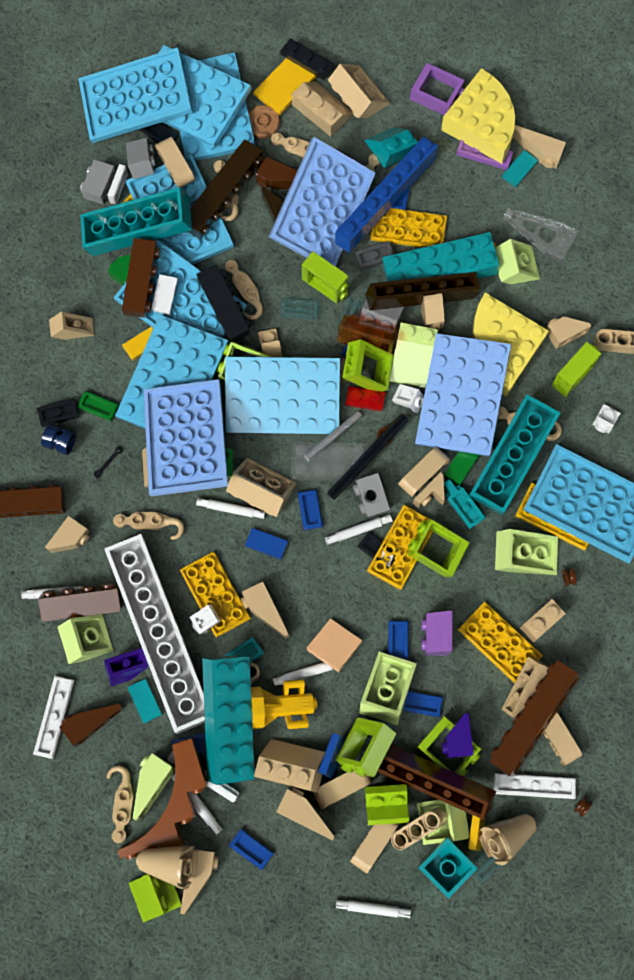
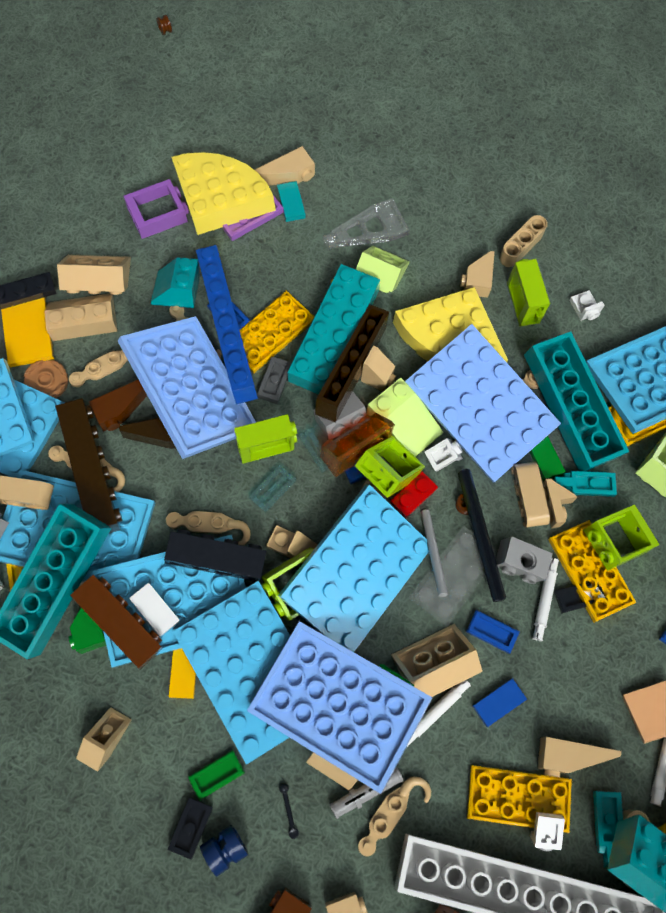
camera: 60 degrees left, 5 degrees down
none -> light grey pin [329,767,404,819]

